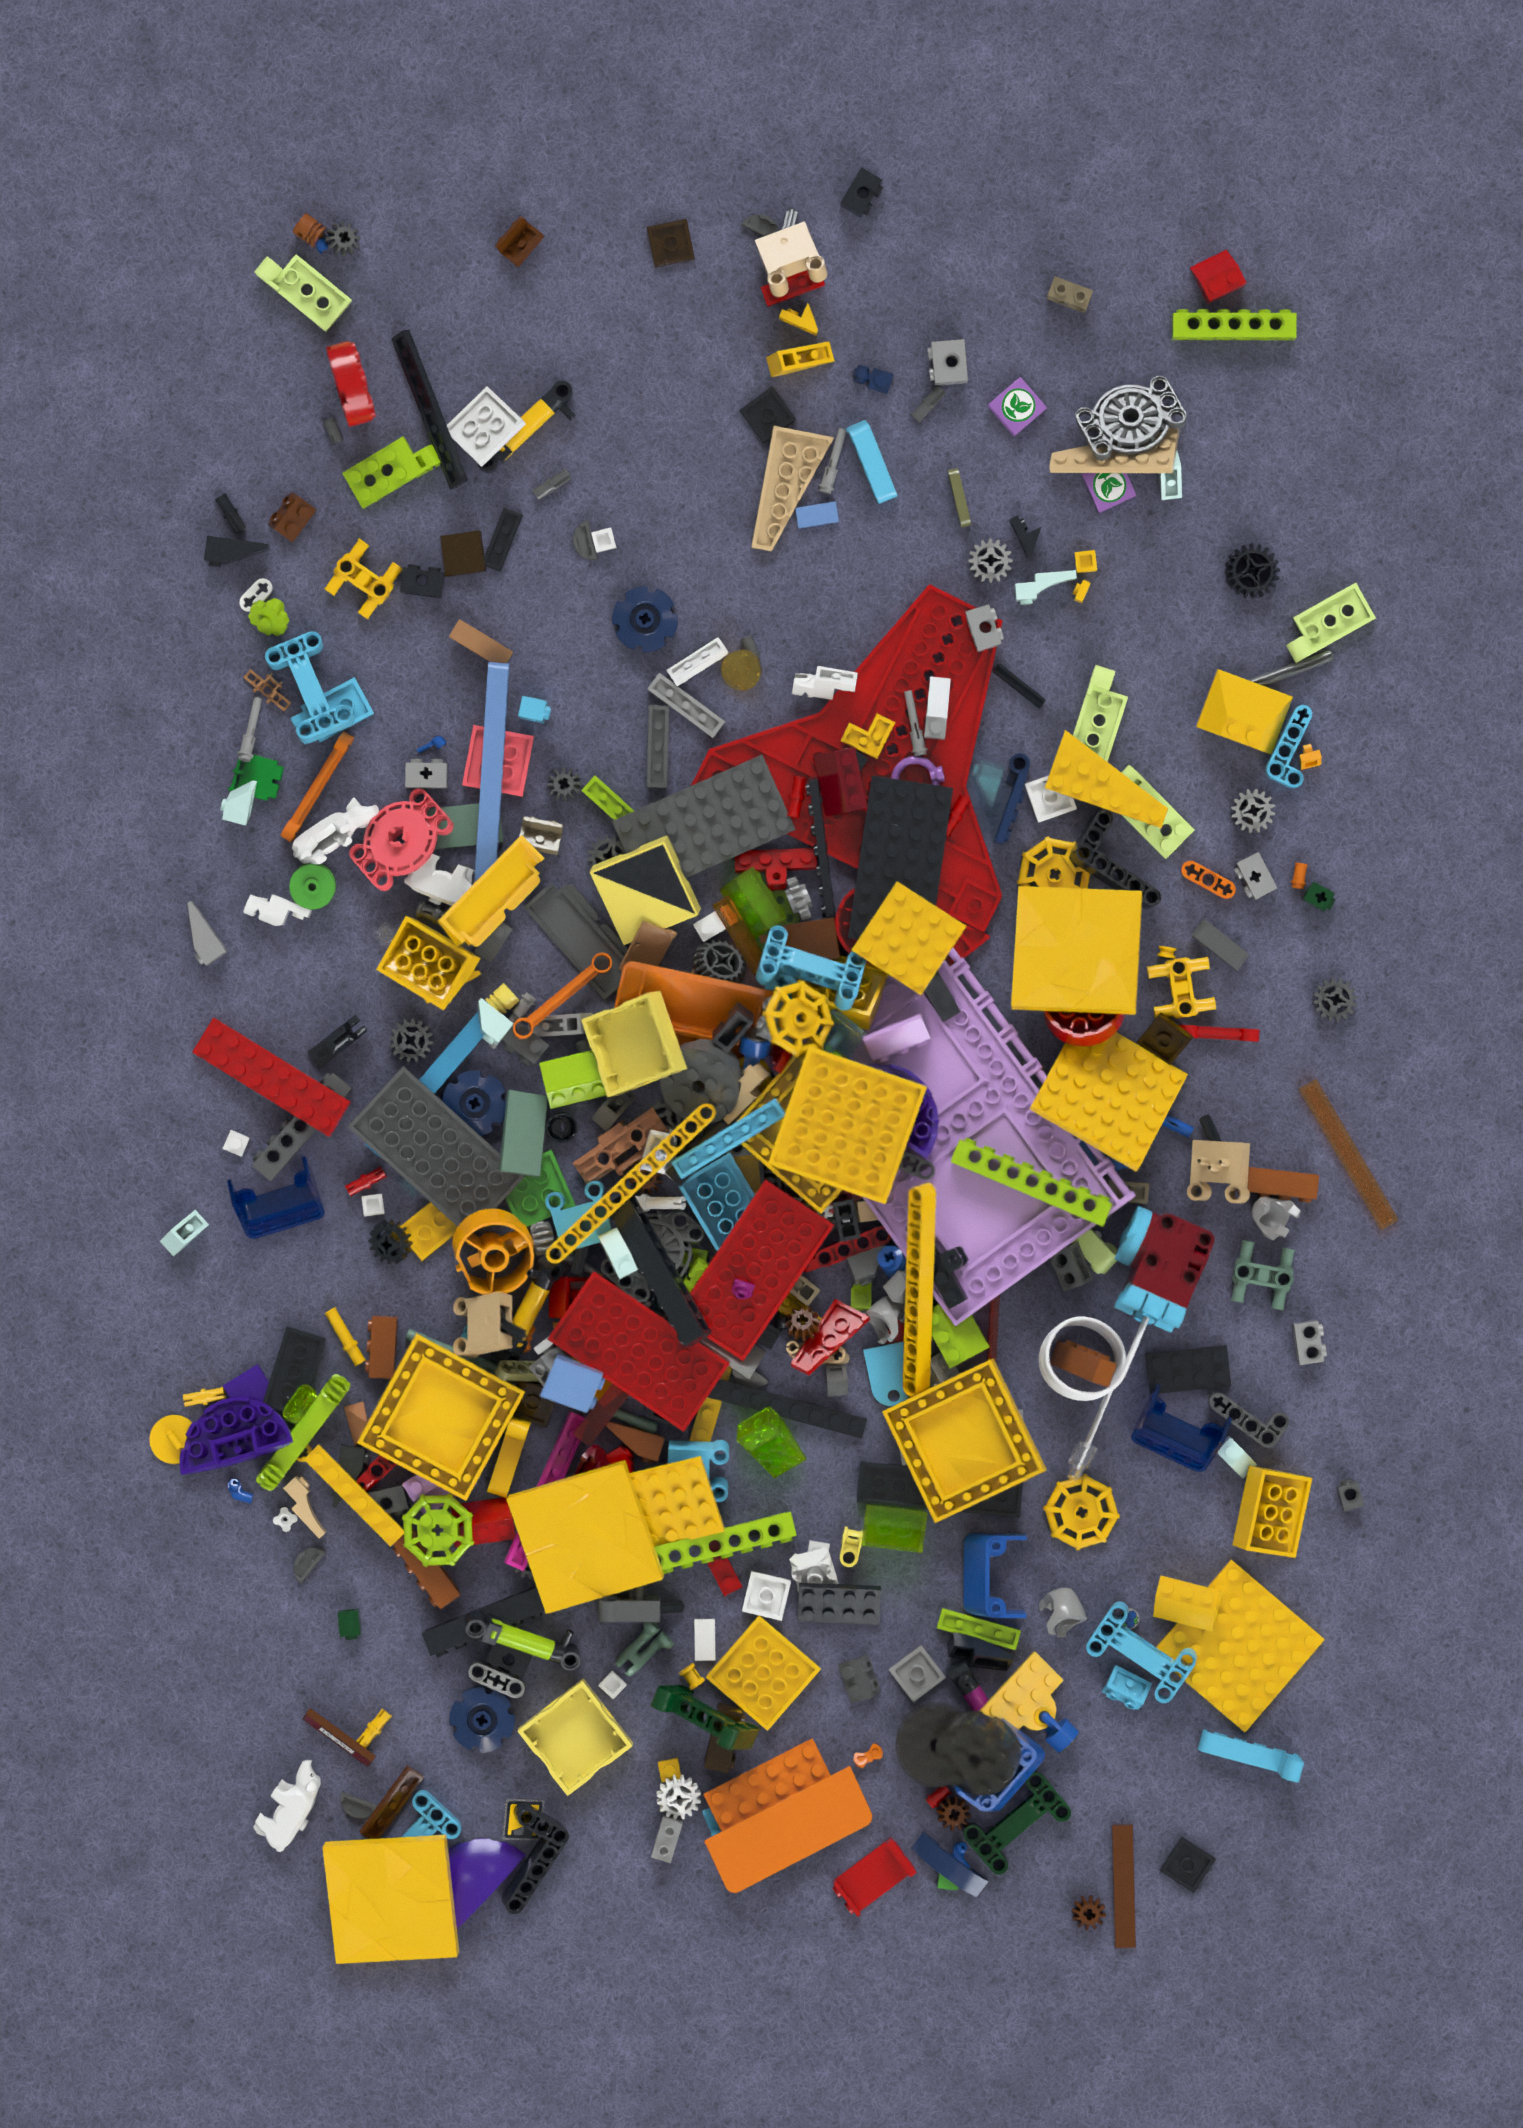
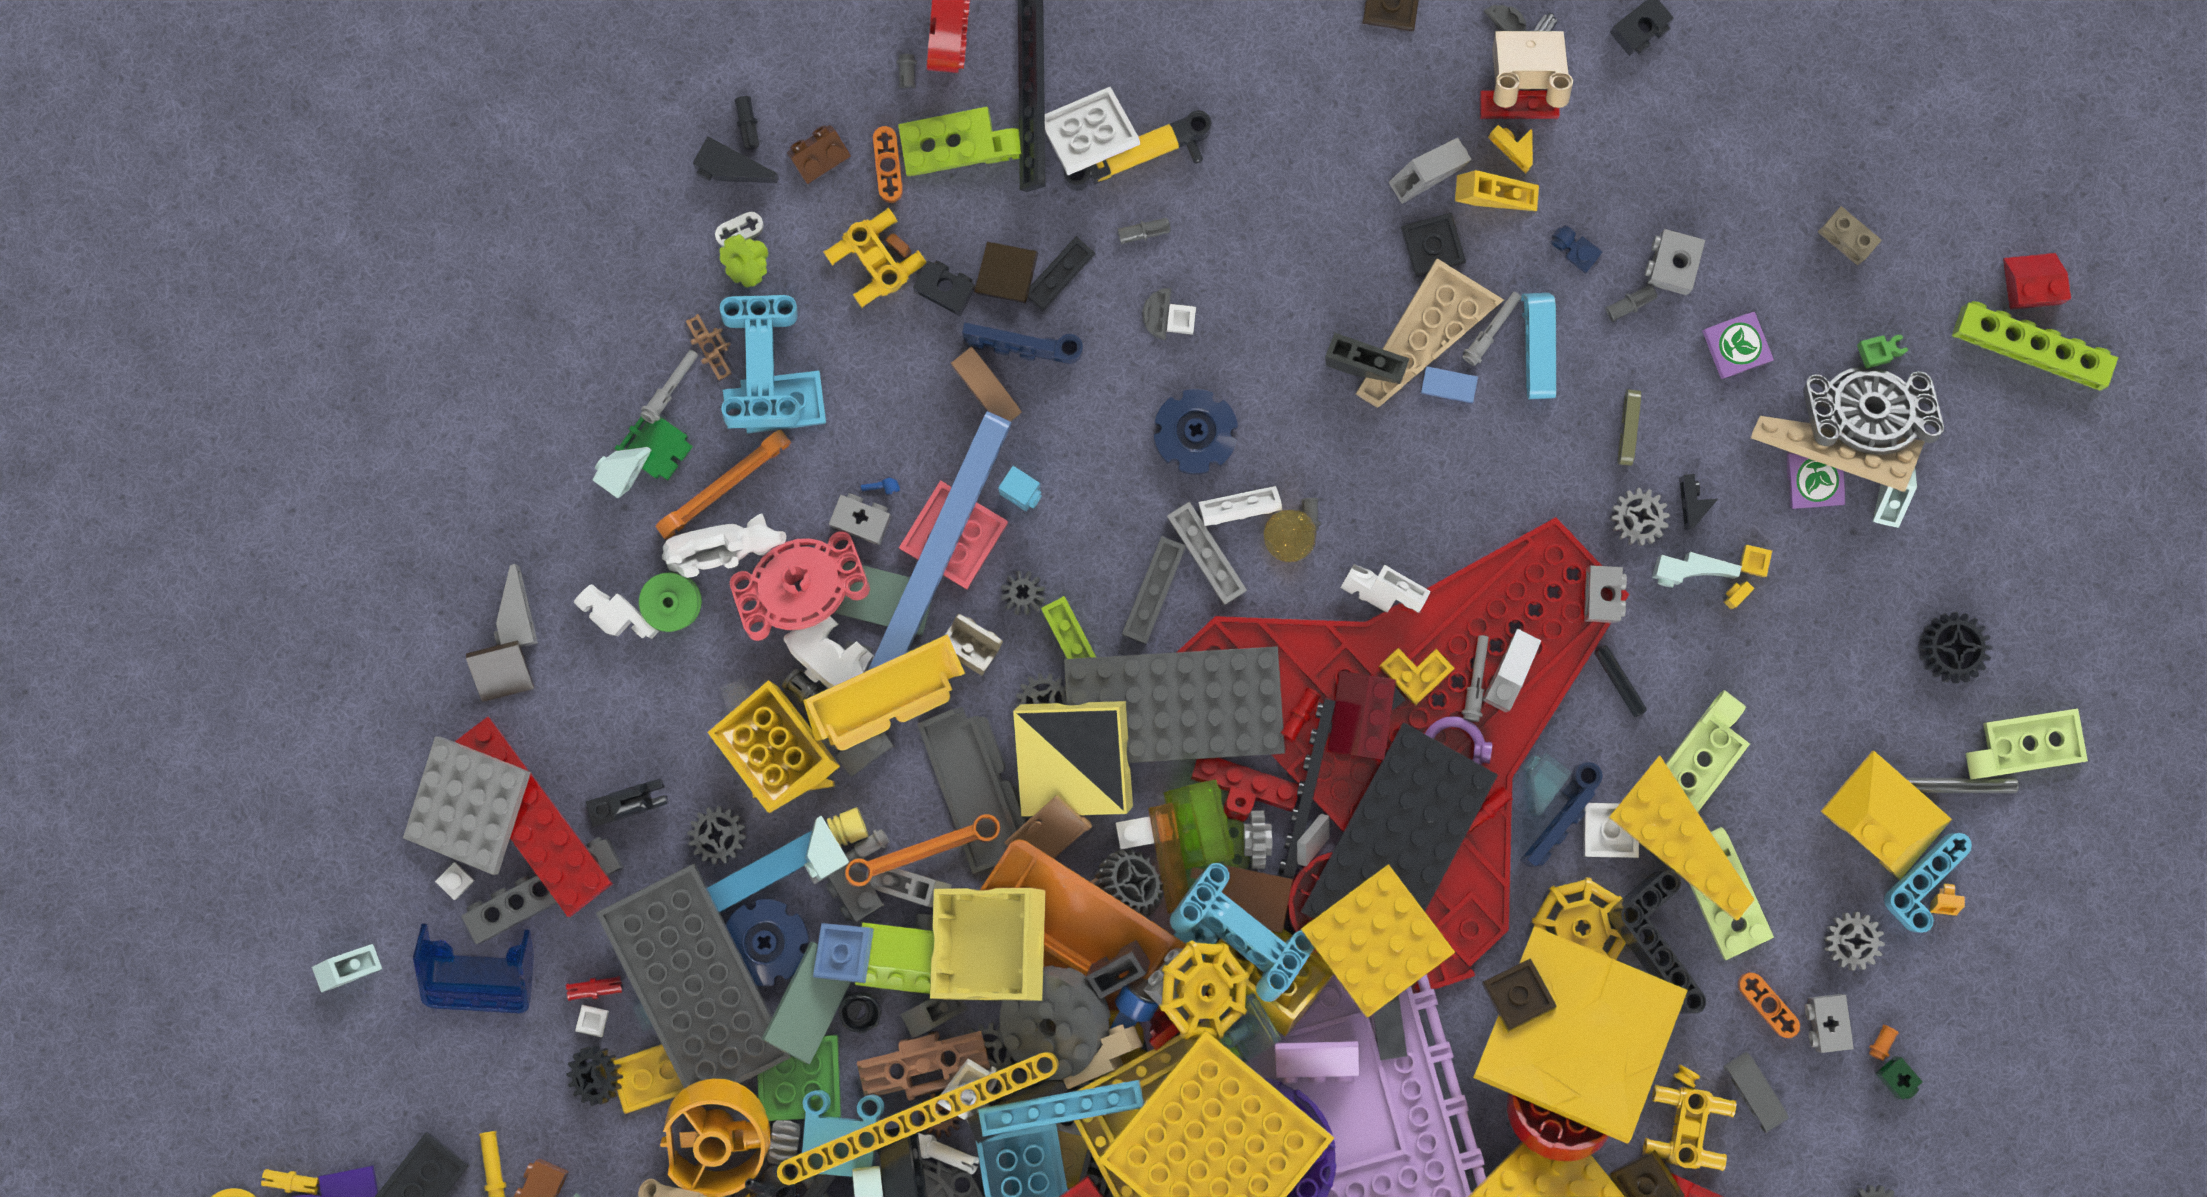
camera: 20 degrees right, 5 degrees down
none -> light grey plate [403,737,531,875]
none -> tile [466,640,534,702]
none -> medium blue tile [813,923,874,983]
none -> orange beam [873,126,903,203]
none -> dark orange tile [885,233,912,260]
none -> dark blue hinge [962,322,1083,364]
none -> light grey tile [1297,814,1329,866]
none -> pearl dark grey slope [1325,333,1410,384]
none -> light grey slope [1389,138,1471,204]
none -> dark brown tile [1482,958,1557,1032]
none -> bright green plate [1857,335,1908,369]

